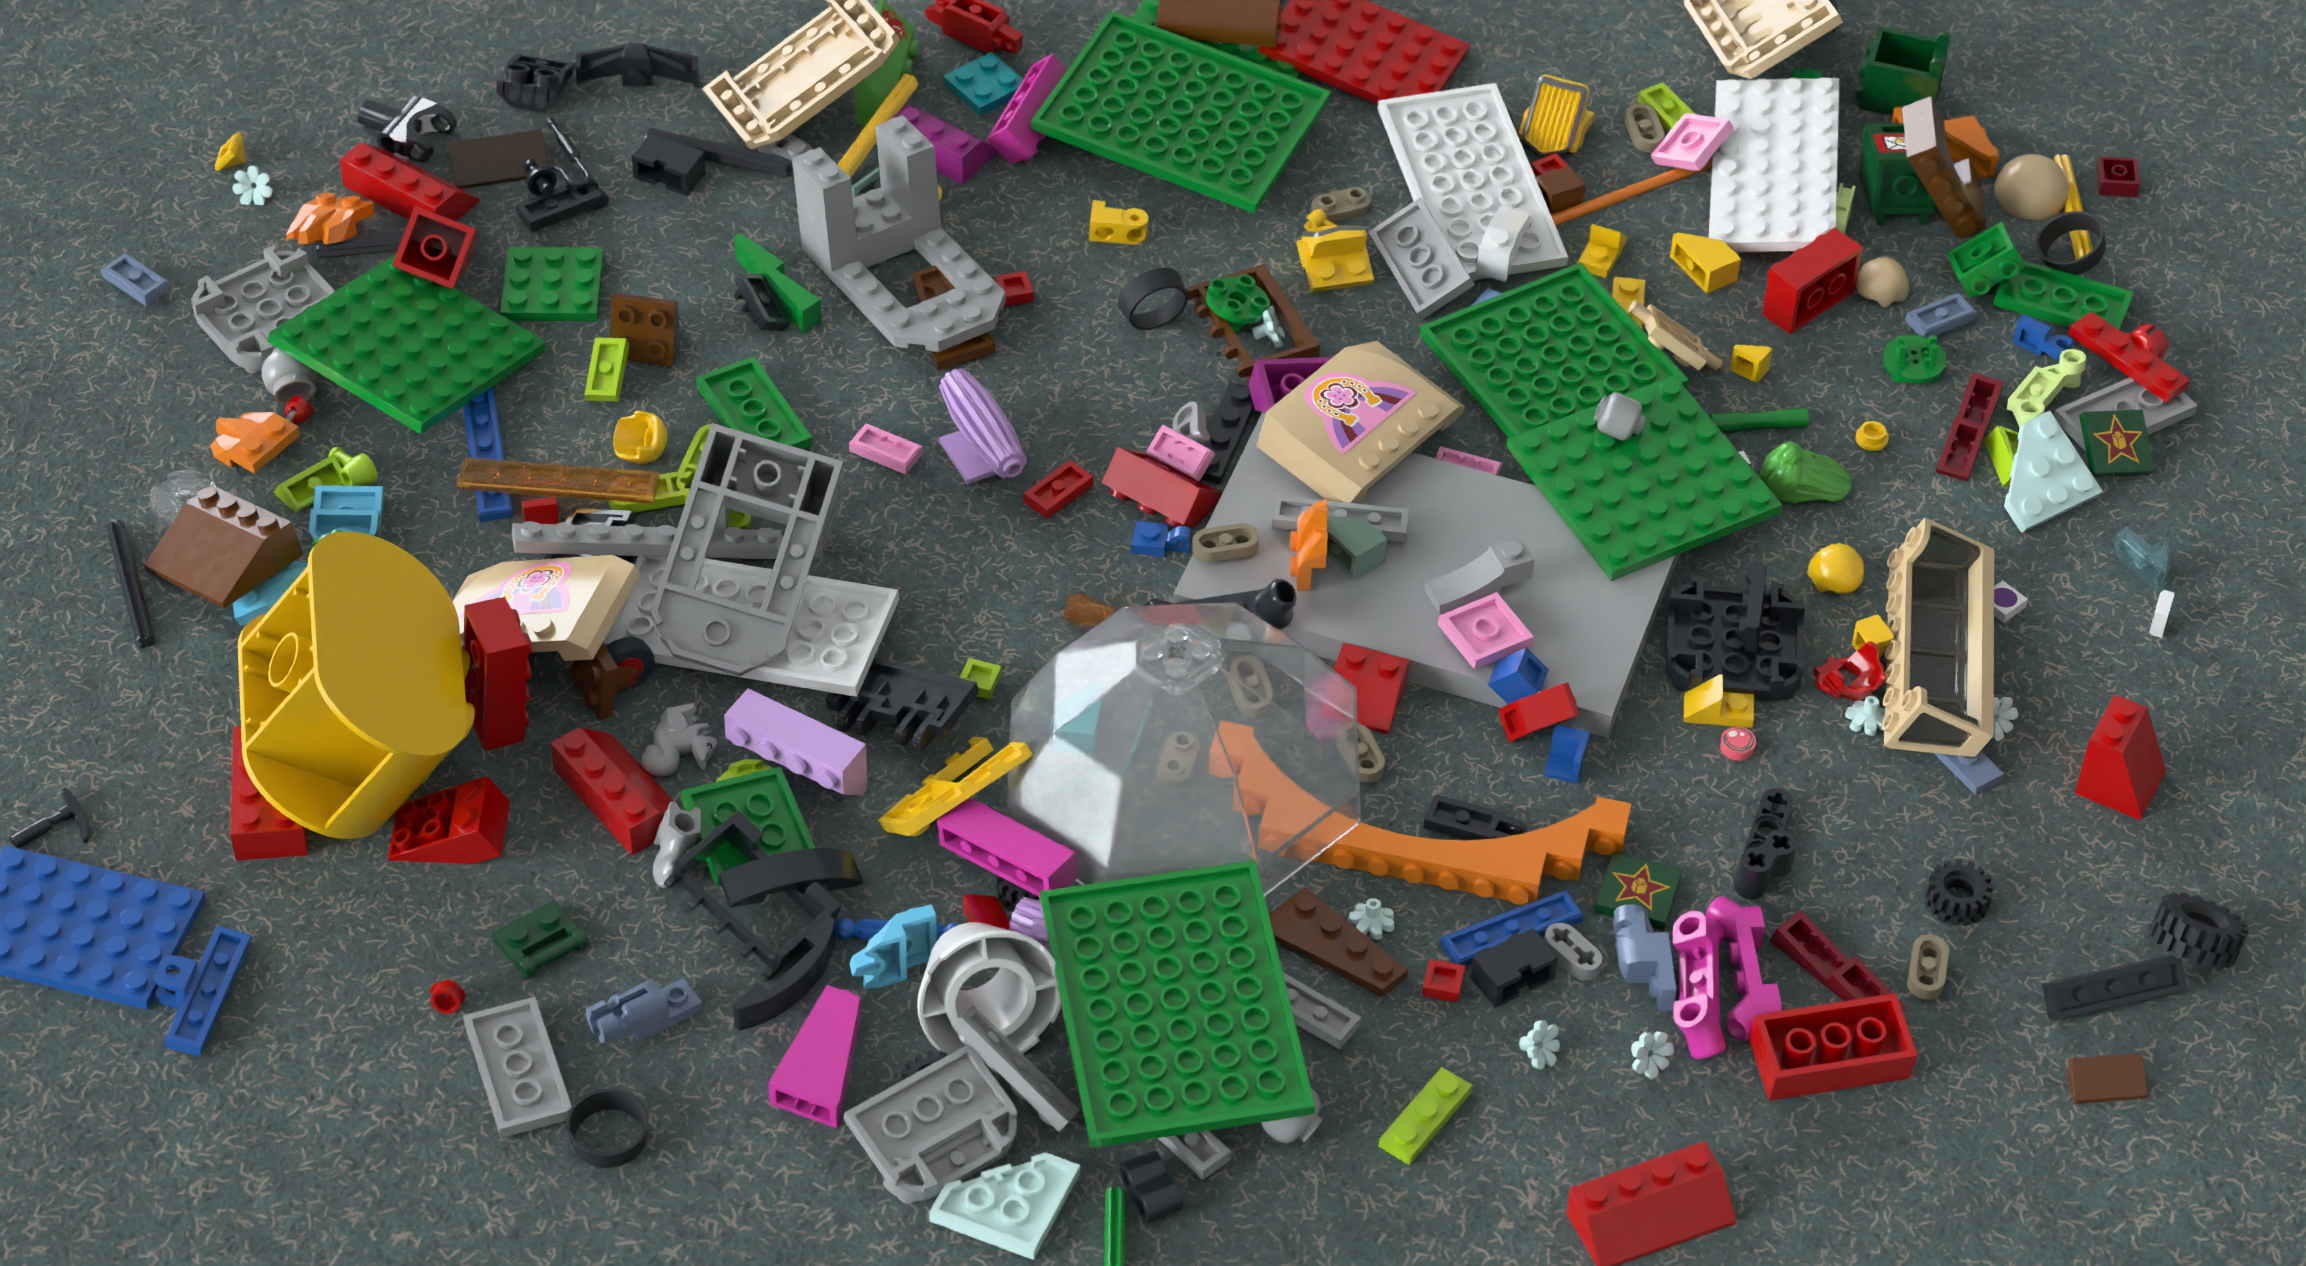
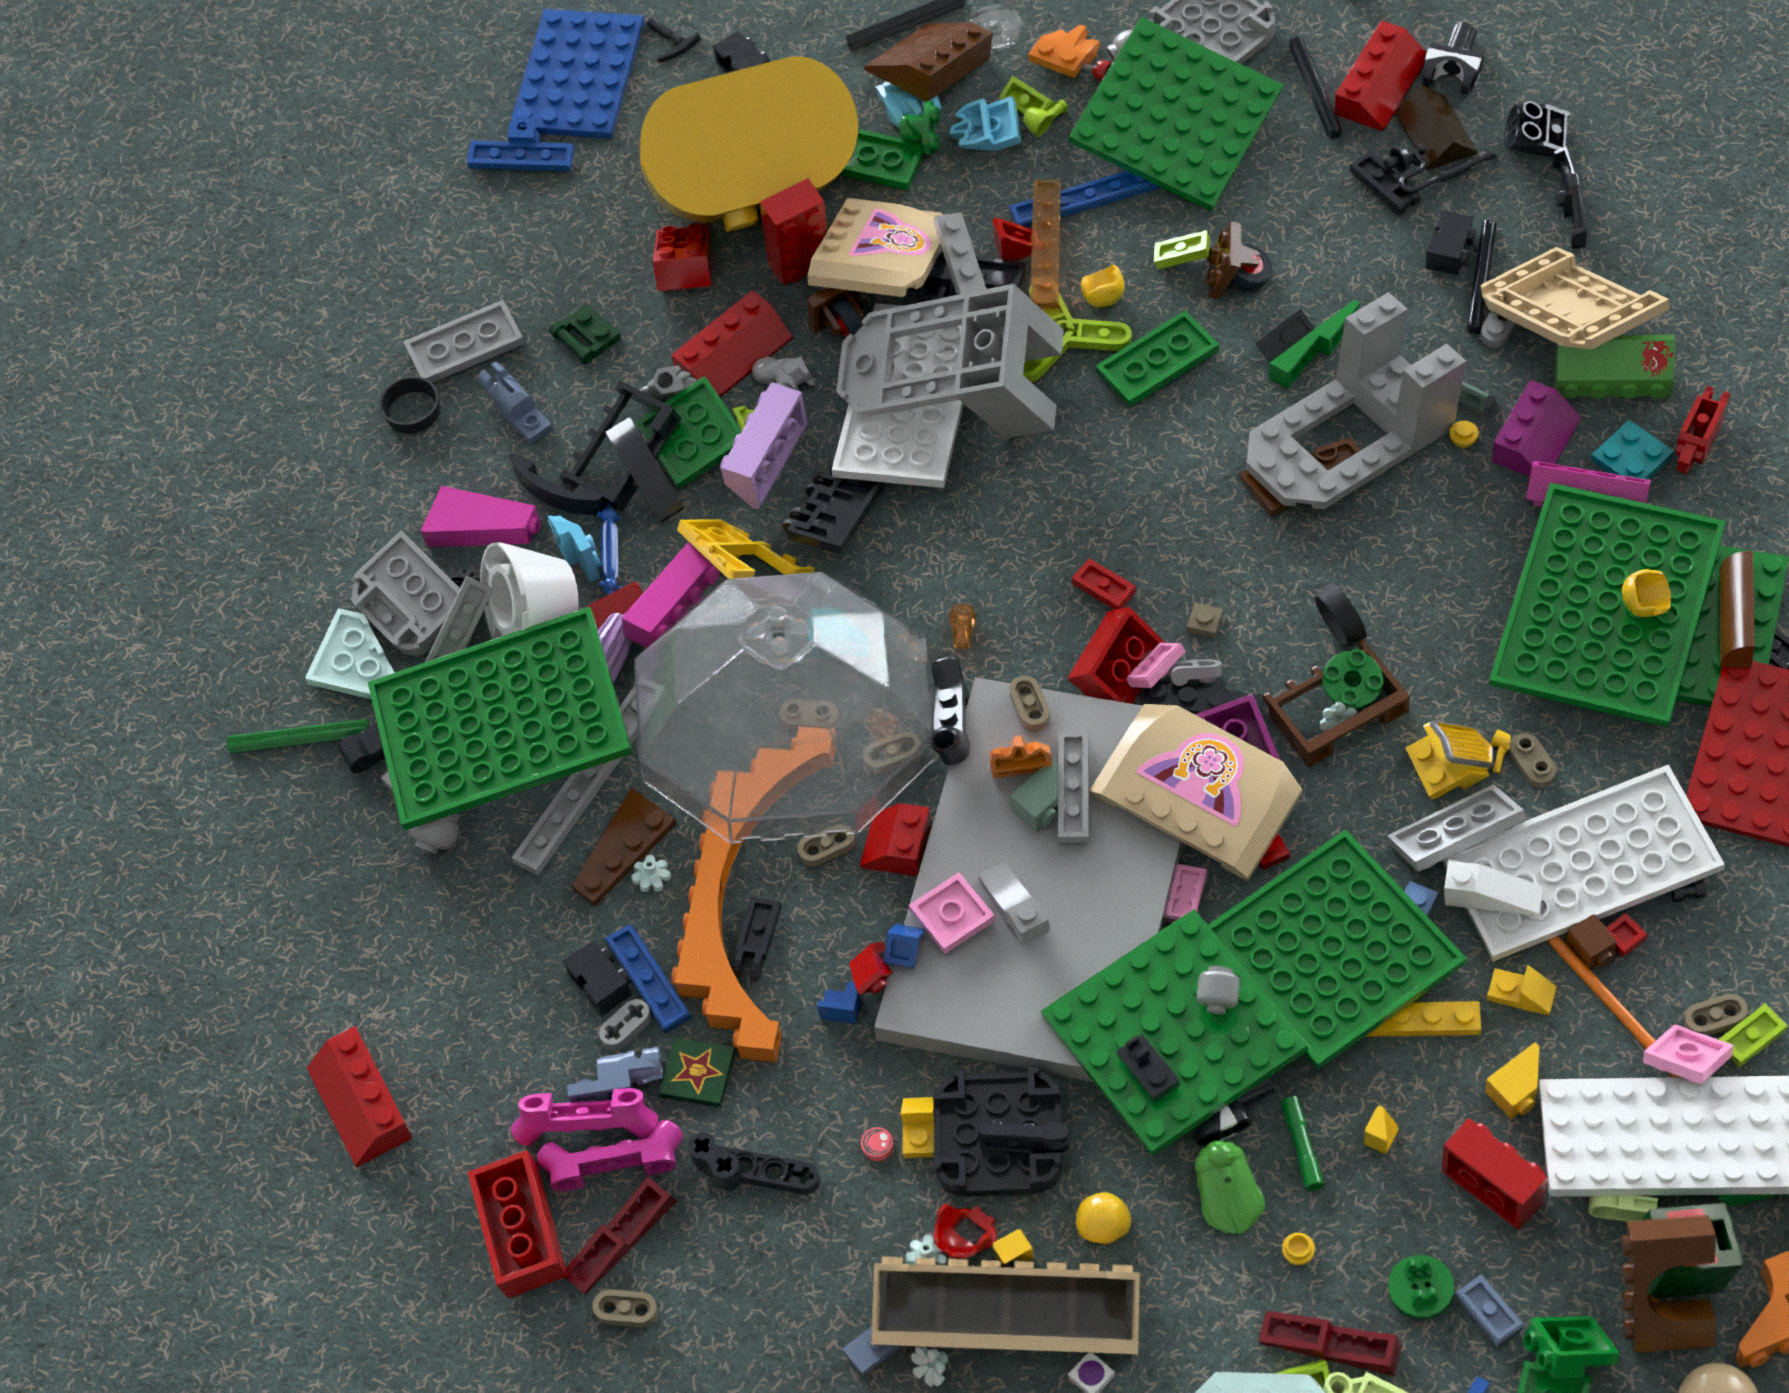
camera: 95 degrees right, 10 degrees up
orange plate [286,193,375,244] -> none
red slope [392,206,480,289] -> none
red plate [430,979,466,1014] -> none
green plate [500,247,604,321] -> none
yellow axle [838,73,918,178] -> none
bright pink plate [849,423,923,475] -> none
lavender plate [939,368,1027,484] -> none
lime plate [959,658,1001,700] -> none
red plate [995,271,1034,306] -> none
yellow leg [1089,200,1149,244] -> none
blue plate [1131,521,1191,557] -> none
lime plate [1379,1067,1472,1165] -> none
red plate [1422,959,1465,1003] -> none
yellow piece [1518,74,1595,156] -> none
light aqua plant [1519,1020,1560,1069] -> none
tan plate [1628,300,1723,371] -> none
light aqua plant [1631,1032,1674,1079] -> none
tan hair [1856,257,1910,307] -> none
black tyre [1925,859,1994,926] -> none
none -> black brick [713,30,770,73]
none -> black plate [1116,1034,1180,1103]
none -> dark tan plate [1187,603,1223,638]
none -> yellow hair [1622,569,1671,617]

